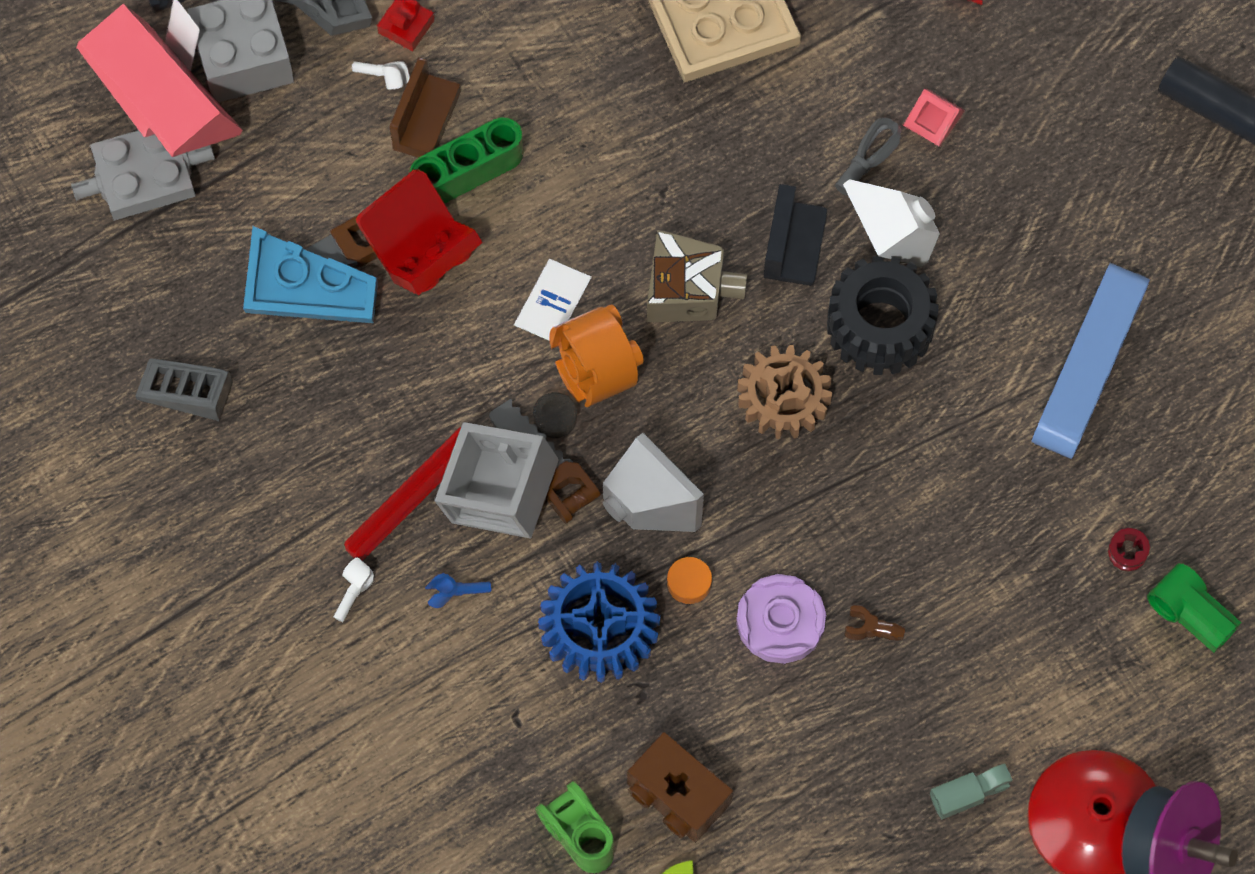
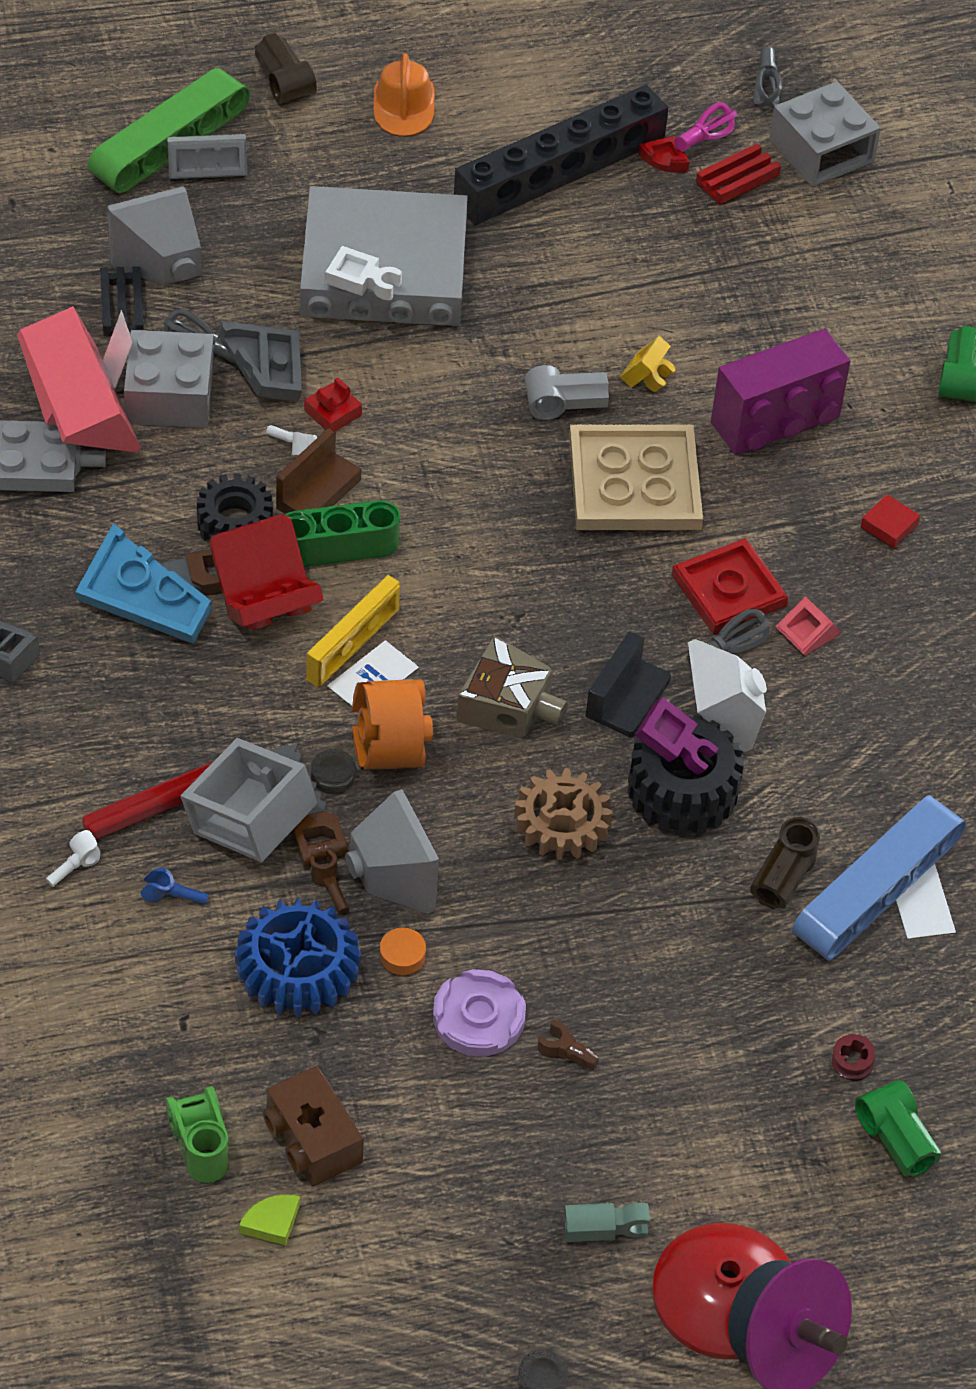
camera: 15 degrees right, 15 degrees down
none -> black tyre [197,473,273,546]
none -> yellow tile [306,575,400,688]
none -> reddish brown hand [310,850,349,914]
none -> magenta plate [634,697,719,776]
none -> red tile [672,538,789,635]
none -> dark brown piece [750,817,820,910]
none -> white sticker [896,864,956,939]

